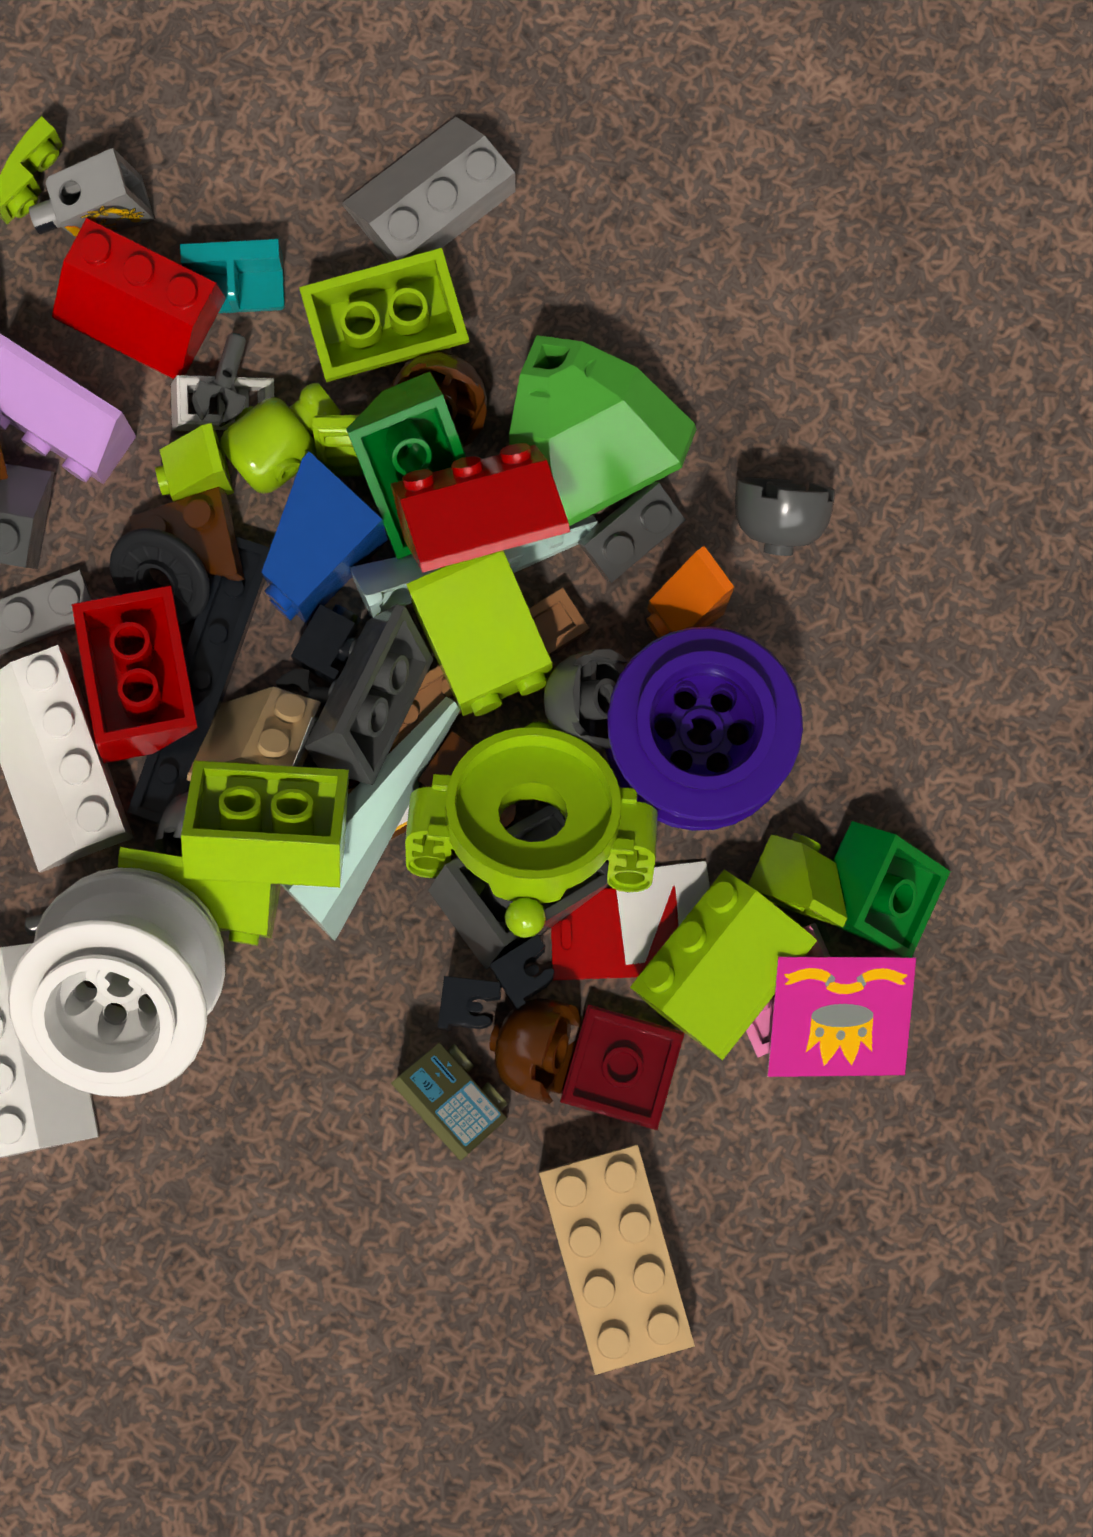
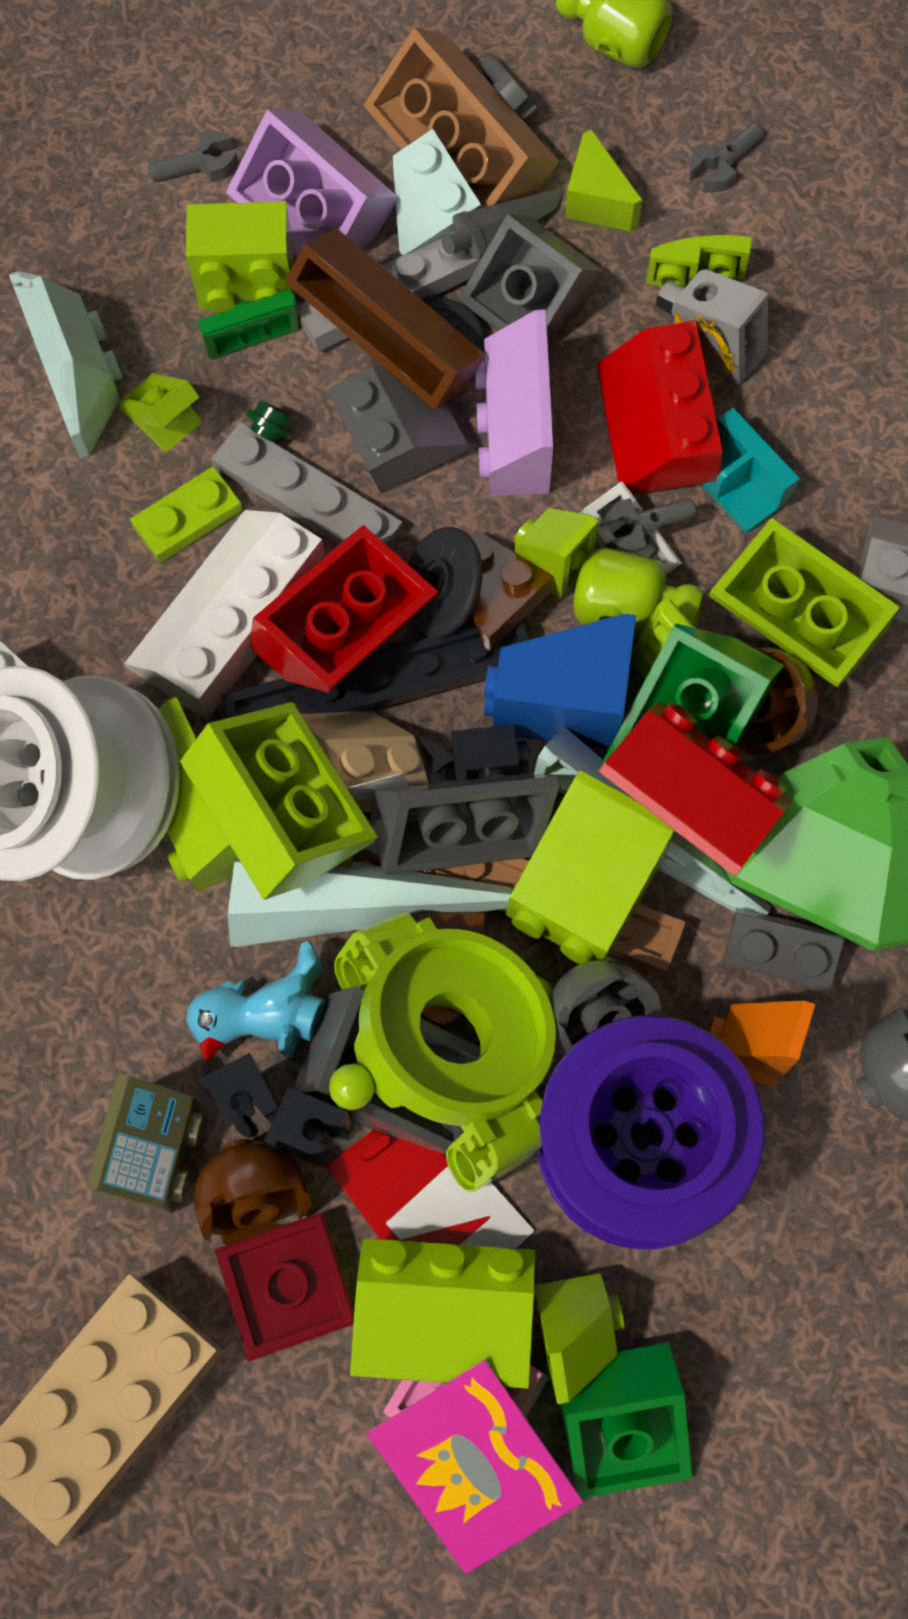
camera: 60 degrees right, 10 degrees down
none -> medium azure animal [186,941,326,1062]

